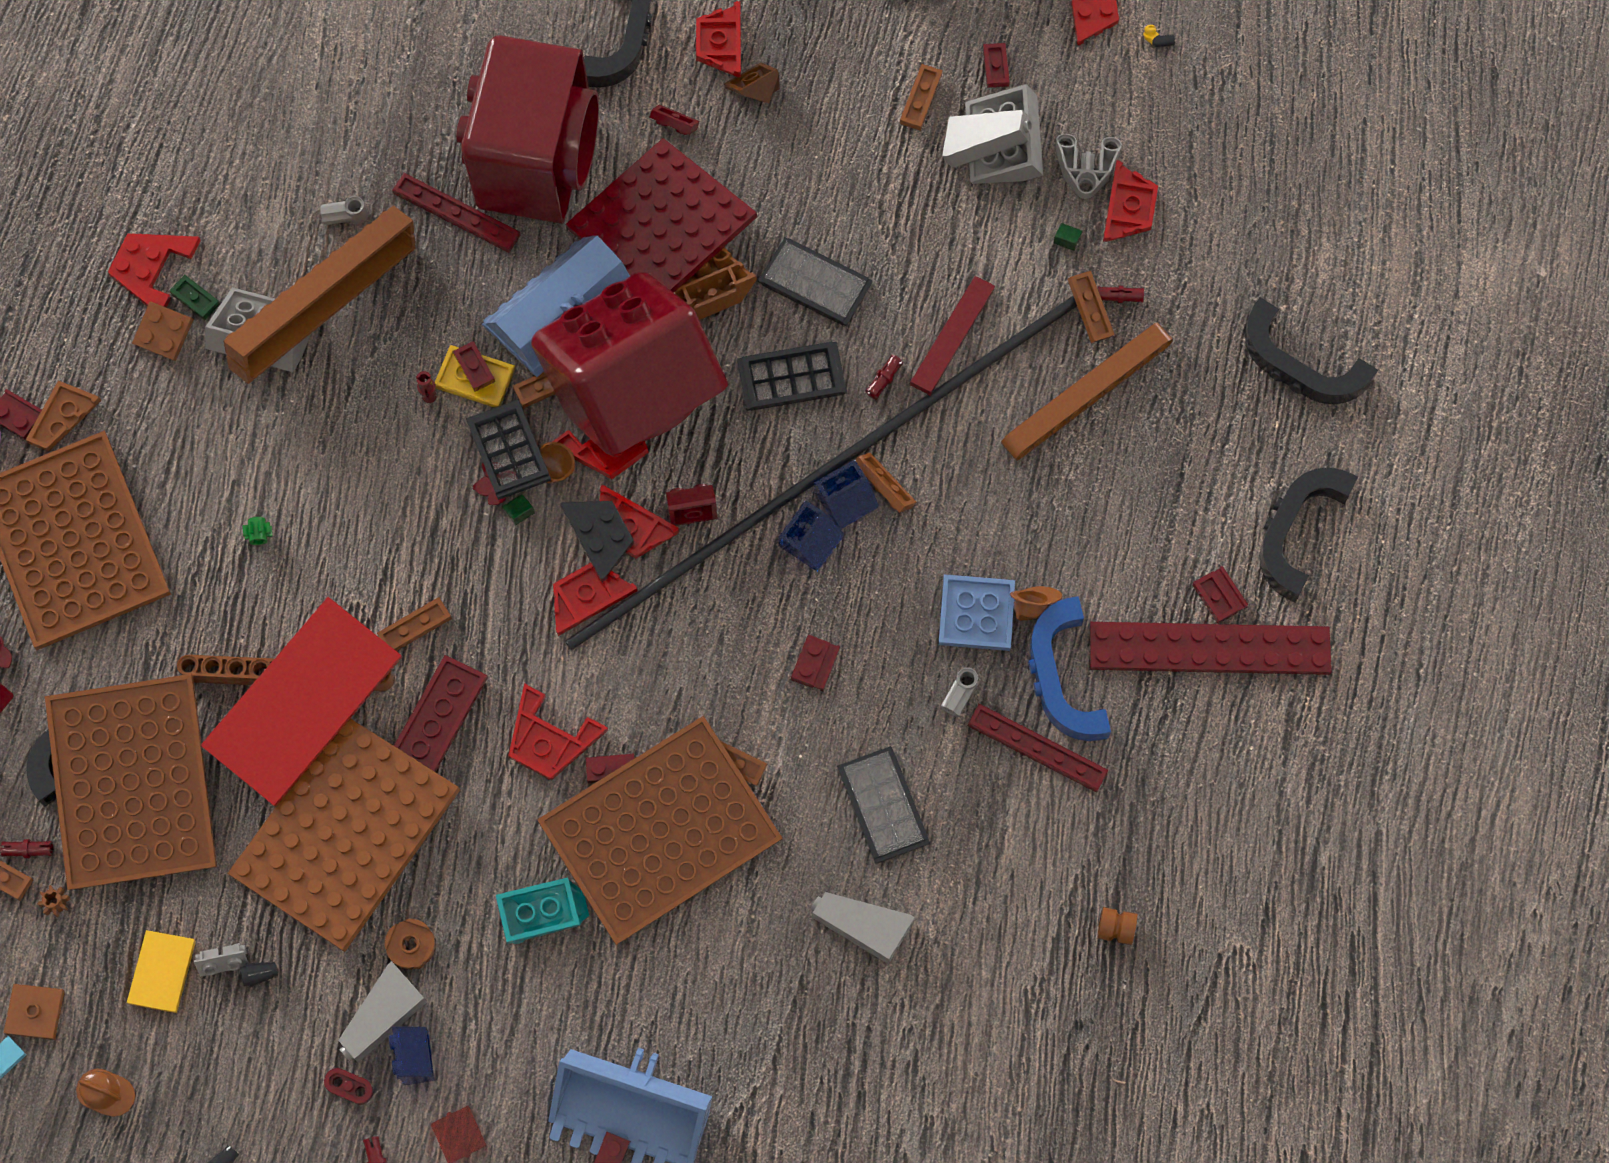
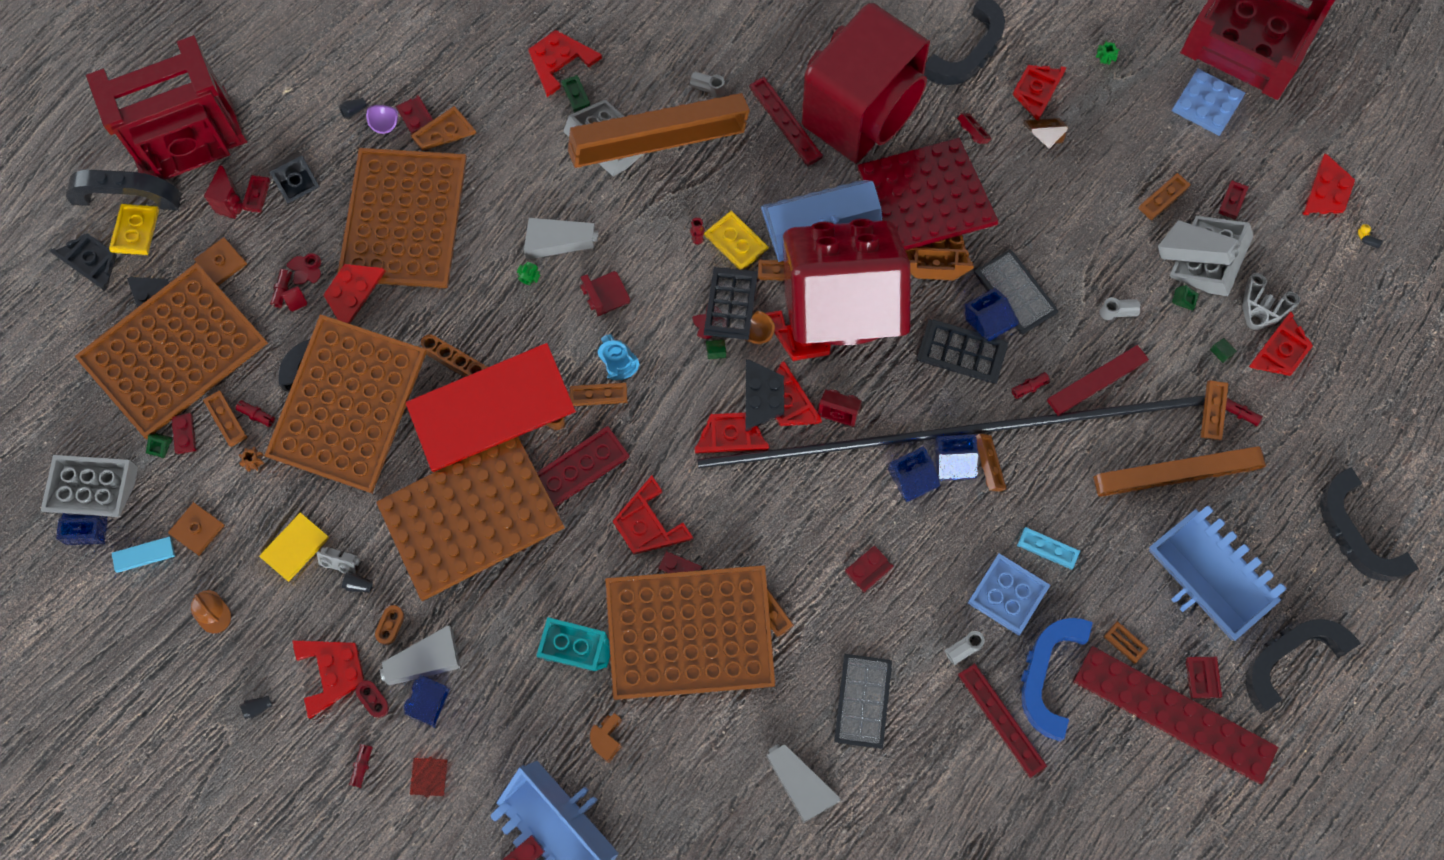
camera: 30 degrees right, 0 degrees up
dark orange plate [132,301,194,362] -> none
dark orange plate [384,919,435,970] -> none
dark red plate [453,341,495,392] -> none
dark orange piece [1010,586,1063,621] -> none
none -> red wing [292,641,365,719]
none -> red wing [323,264,386,324]
none -> dark orange plate [375,605,404,645]
none -> light grey slope [524,218,598,259]
none -> dark red bracket [579,271,630,317]
none -> dark orange brick [590,713,621,763]
none -> dark azure helmet [598,334,639,381]
none -> clear blue slope [965,287,1019,341]
none -> medium azure tile [1017,527,1080,570]
none -> light grey piece [1099,297,1140,320]
none -> dark orange tile [1103,621,1149,664]
none -> medium blue piece [1149,506,1286,641]
none -> dark green slope [1172,285,1199,310]

